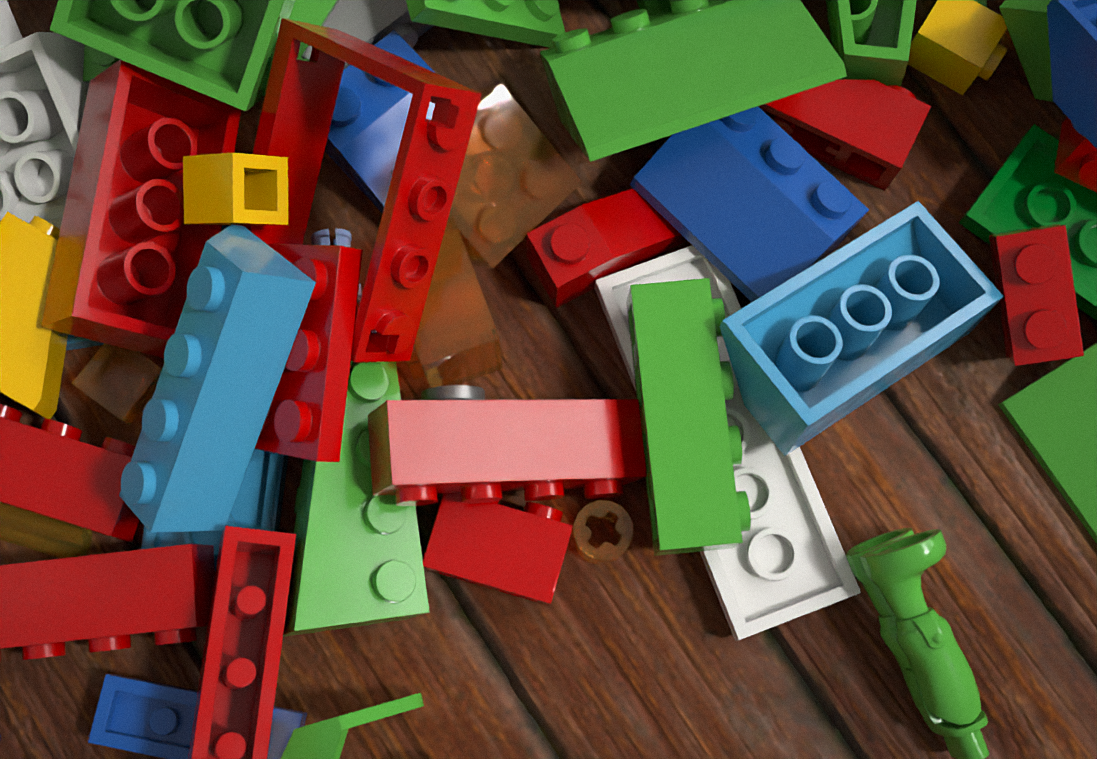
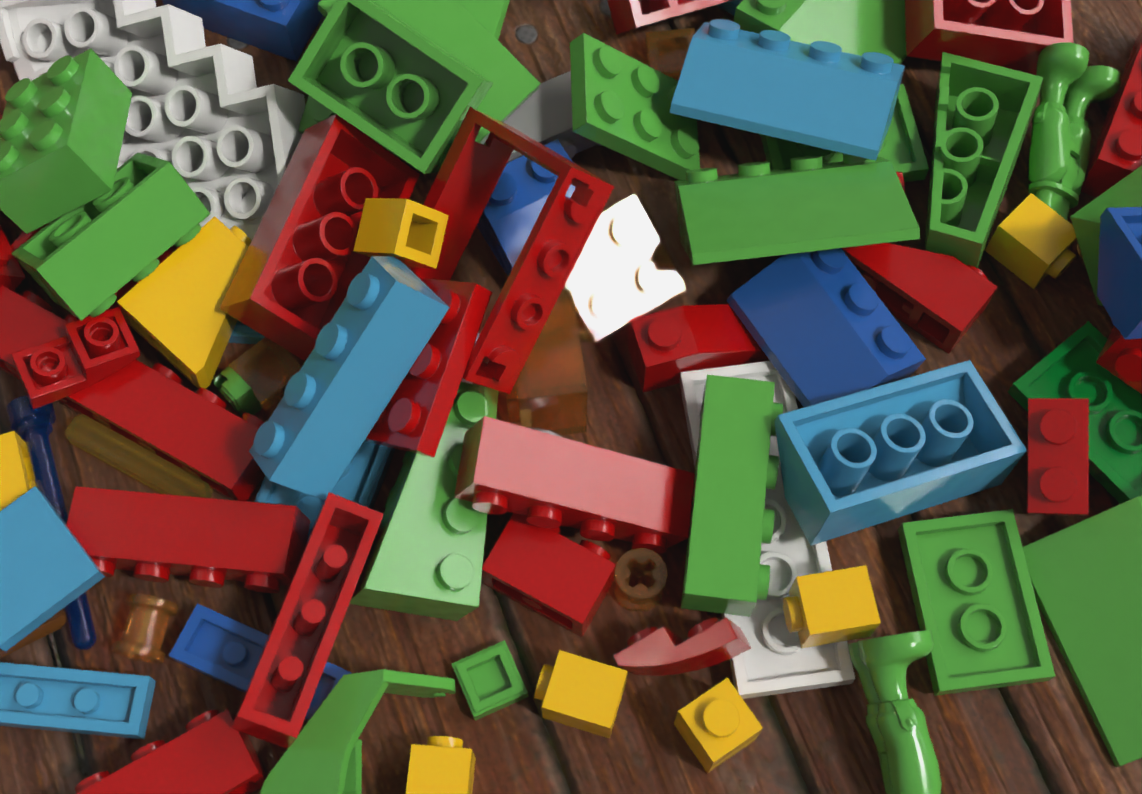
camera: 15 degrees right, 10 degrees down
none -> clear orange bush [111,593,179,664]
none -> bright green tile [212,366,262,417]
none -> bright green tile [452,640,528,721]
none -> yellow brick [534,650,628,739]
none -> slope [613,617,751,676]
none -> yellow brick [674,677,763,773]
none -> yellow brick [783,565,881,648]
none -> bright green plate [898,509,1055,696]

